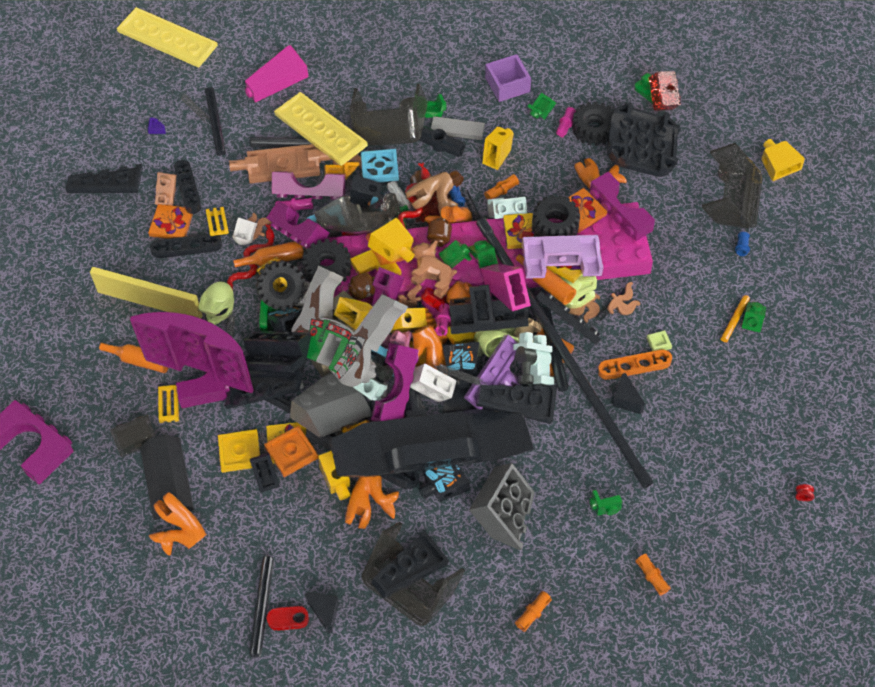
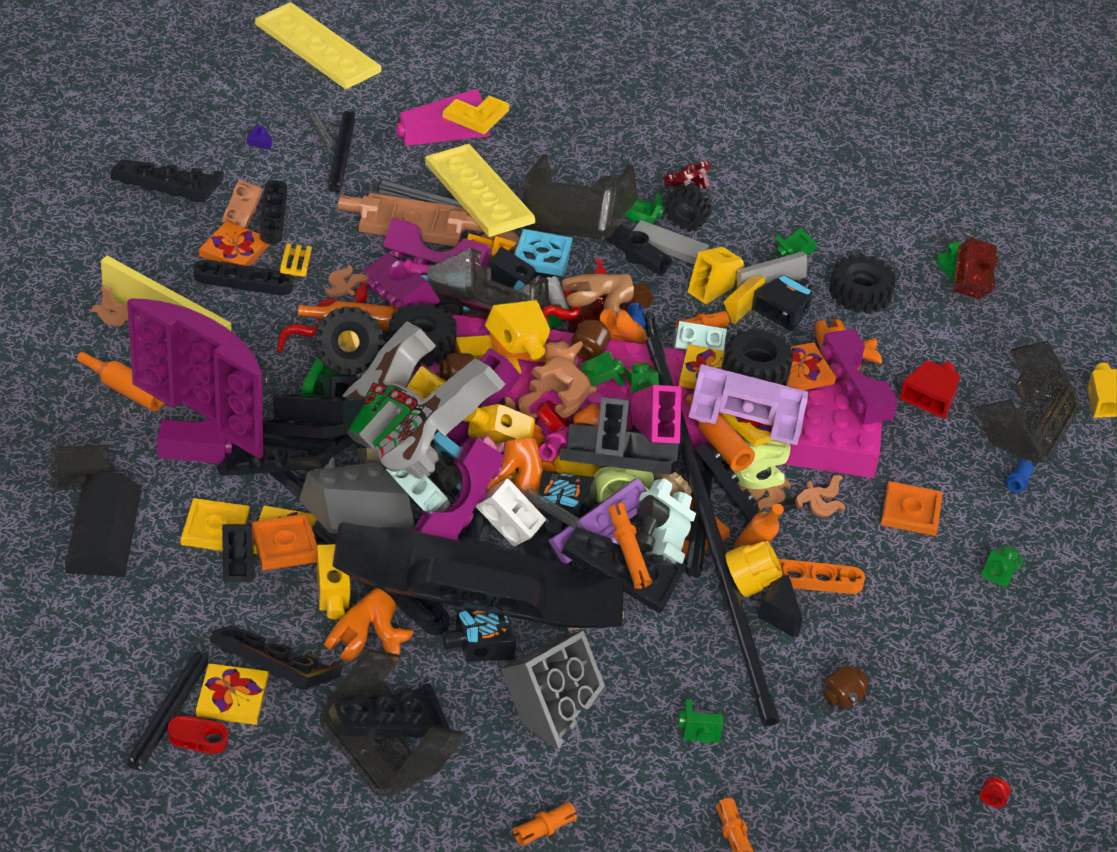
camera: 10 degrees right, 15 degrees down
orange piece [149,492,207,556] -> none
yellow tile [158,385,179,423] -> none
yellowish green helmet [198,282,234,325] -> none
white plate [232,218,257,245] -> none
black slope [304,592,339,634] -> none
medium lavender piece [485,54,531,102] -> none
dark pink axle [556,107,576,138] -> none
black tile [607,102,680,177] -> none
yellowish green tile [647,330,672,351] -> none
light orange bar [720,295,750,343] -> none
none -> nougat piece [91,285,129,326]
none -> yellow tile [196,664,269,725]
none -> black wing [210,625,343,690]
none -> yellow tile [443,96,510,134]
none -> orange pin [607,503,652,589]
none -> dark red plate [663,159,712,190]
none -> black tyre [663,183,712,232]
none -> yellow slope [724,275,765,324]
none -> yellow piece [725,541,783,597]
none -> orange piece [734,503,784,549]
none -> light grey tile [737,252,807,289]
none -> black torso [752,275,812,331]
none -> reddish brown head [823,665,869,710]
none -> orange tile [881,481,943,536]
none -> red torso [900,361,961,419]

